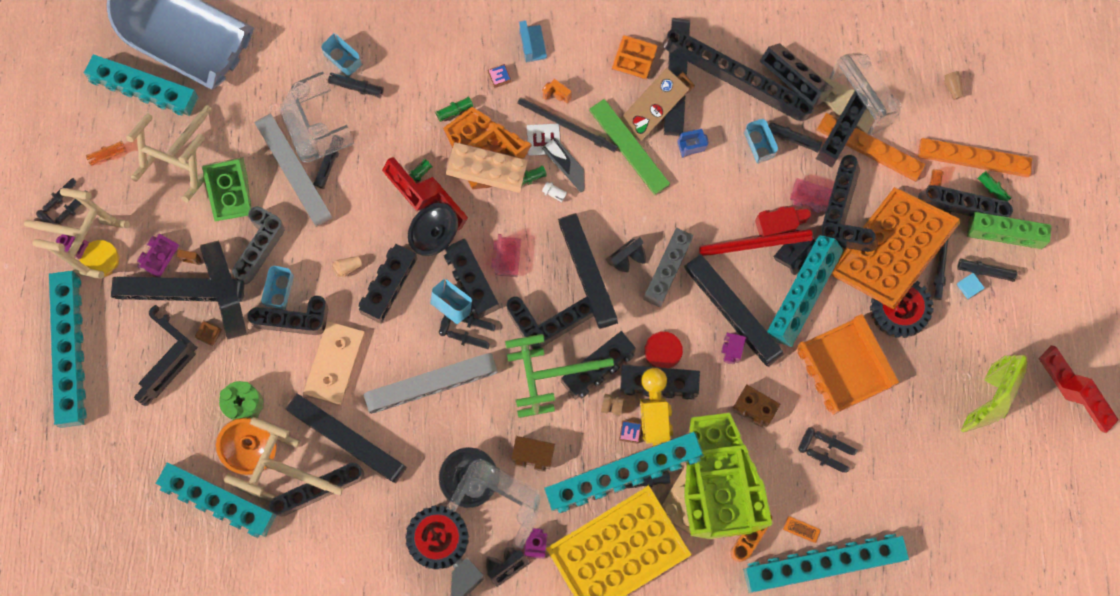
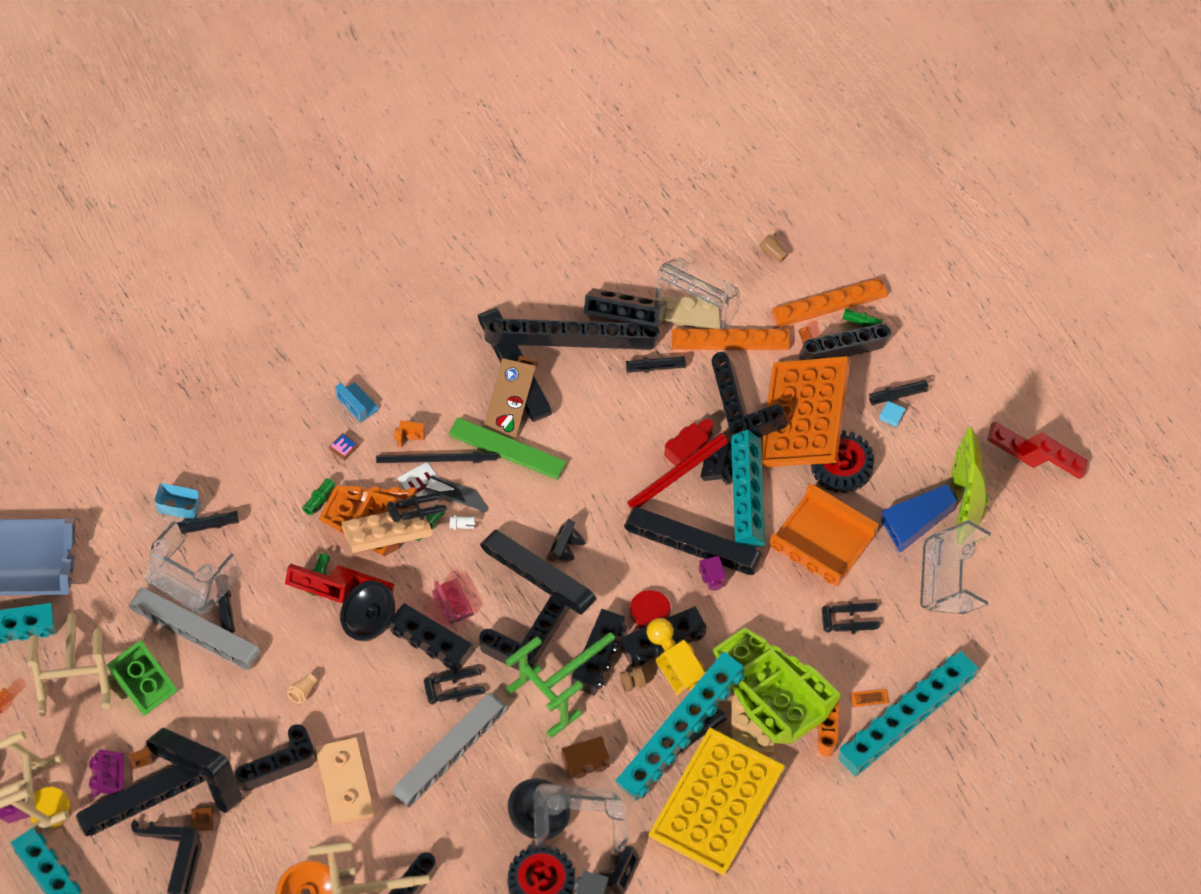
camera: 30 degrees left, 15 degrees down
bright green brick [219,381,264,420] -> none
dark grey beam [232,206,285,284] -> none
medium azure piece [261,266,294,310] -> none
black beam [285,393,407,484] -> none
black brick [358,244,418,324] -> none
medium azure piece [430,279,472,324] -> none
magenta brick [524,528,547,559] -> none
orange slope [612,35,658,80] -> none
tile [619,420,642,444] -> none
dark grey brick [644,228,694,308] -> none
blue window [677,129,708,158] -> none
reddish brown brick [733,384,781,427] -> none
medium azure piece [744,119,778,164] -> none
clear pink bracket [789,178,832,213] -> none
black brick [816,91,871,168] -> none
black bar [934,197,951,300] -> none
bright green brick [967,212,1051,249] -> none
none -> black piece [387,493,447,523]
none -> blue slope [881,485,957,553]
none -> clear windscreen [920,520,991,614]

